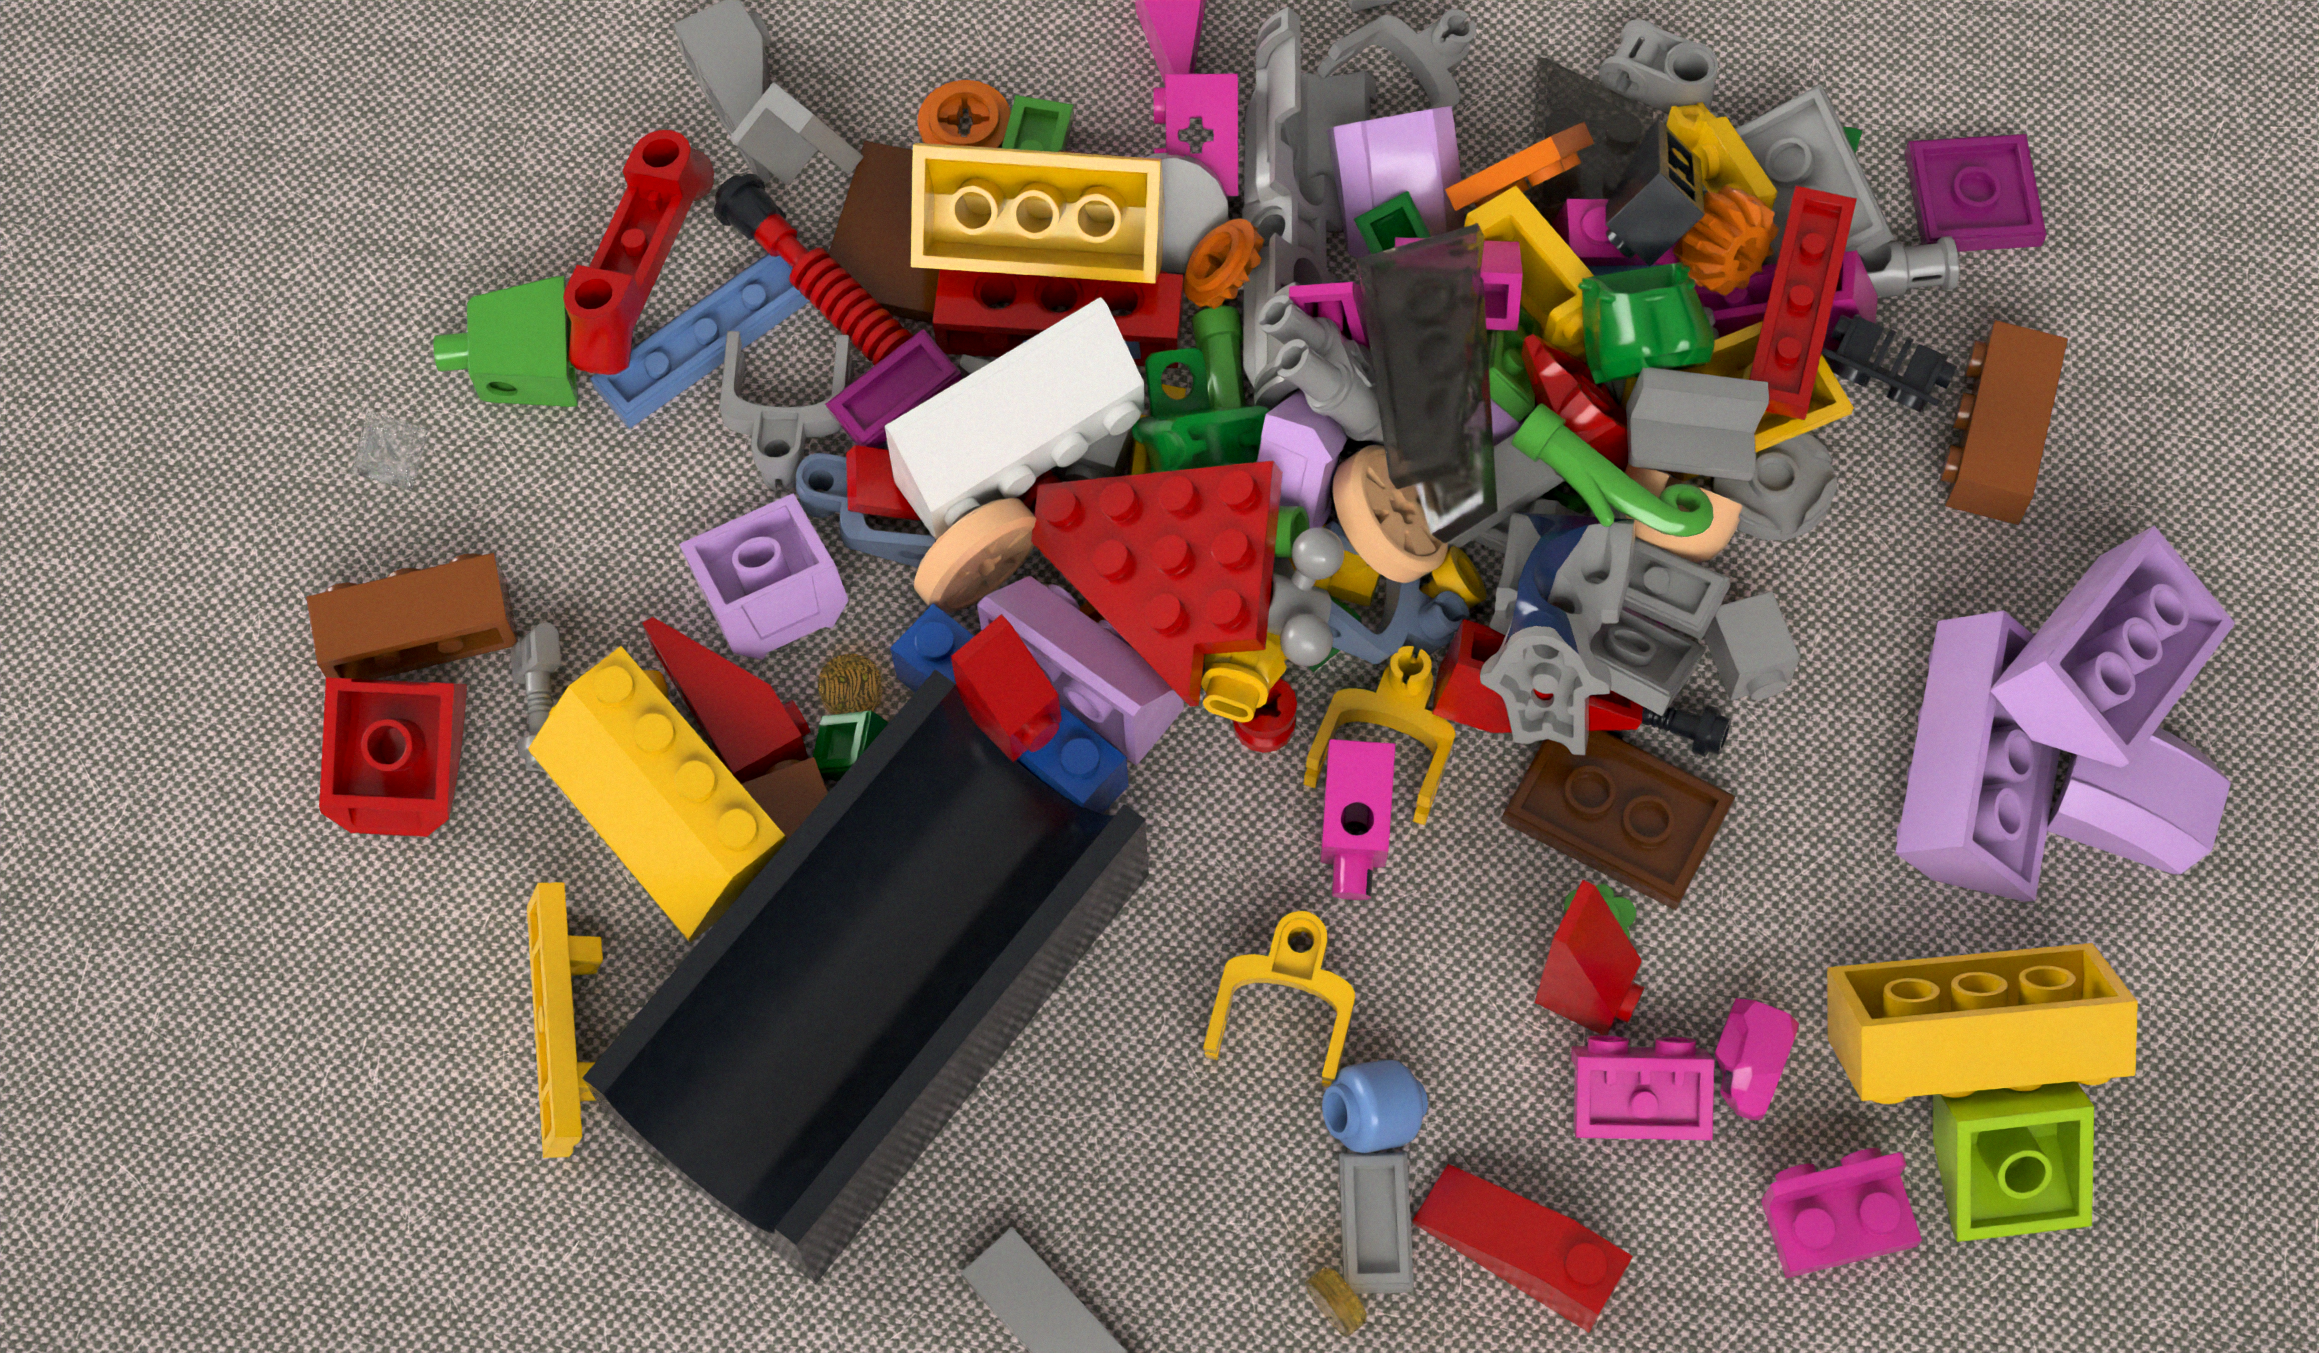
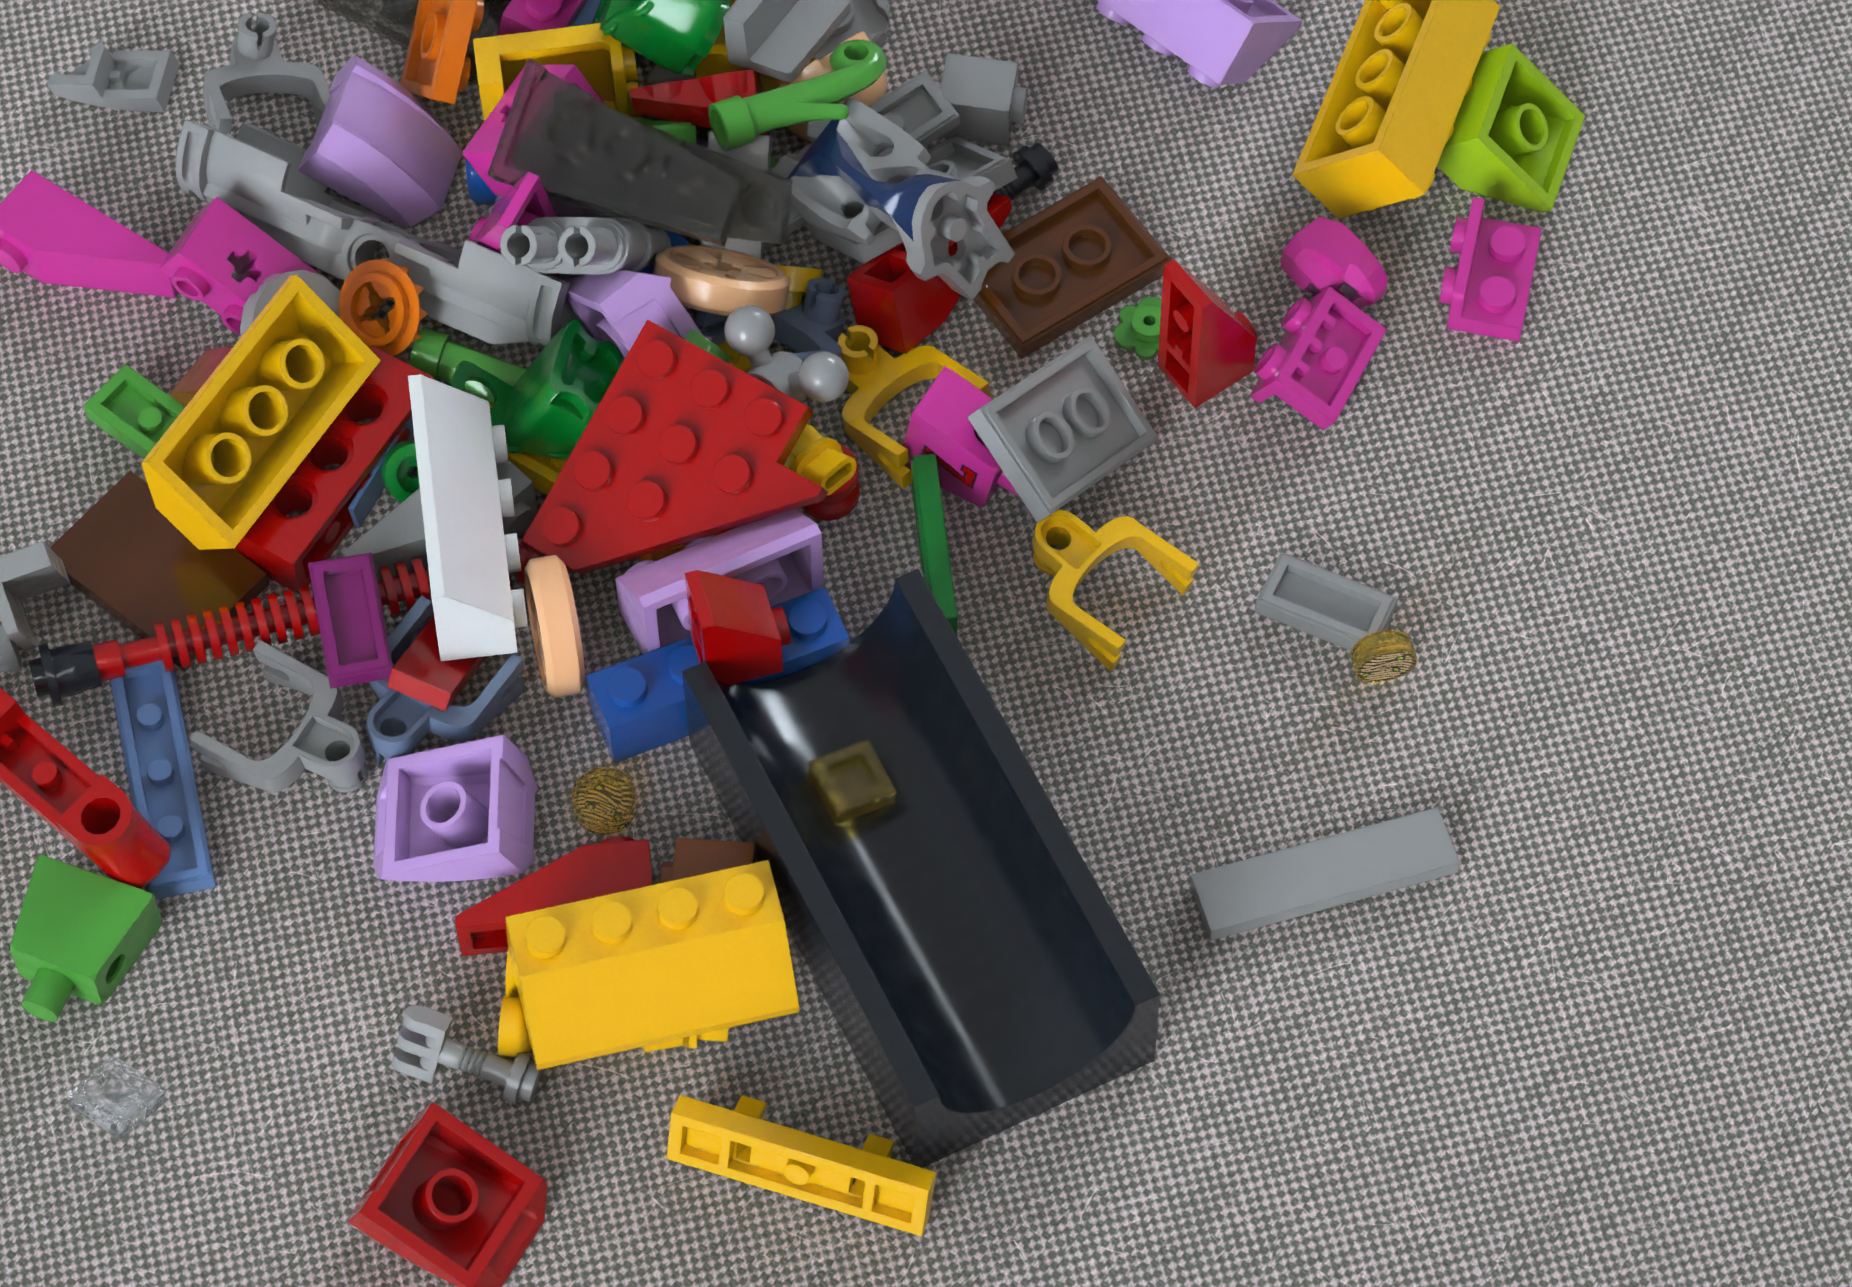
camera: 65 degrees left, 5 degrees down
dark orange brick [306,553,518,680] -> none
green slope [813,710,889,781] -> none
orange gear [917,80,1011,148] -> none
medium blue head [1322,1059,1428,1153] -> none
green slope [1354,191,1432,277] -> none
red slope [1412,1164,1633,1333] -> none
none -> clear yellow tile [808,739,896,825]
none -> green tile [911,454,957,636]
none -> light grey tile [967,335,1159,523]

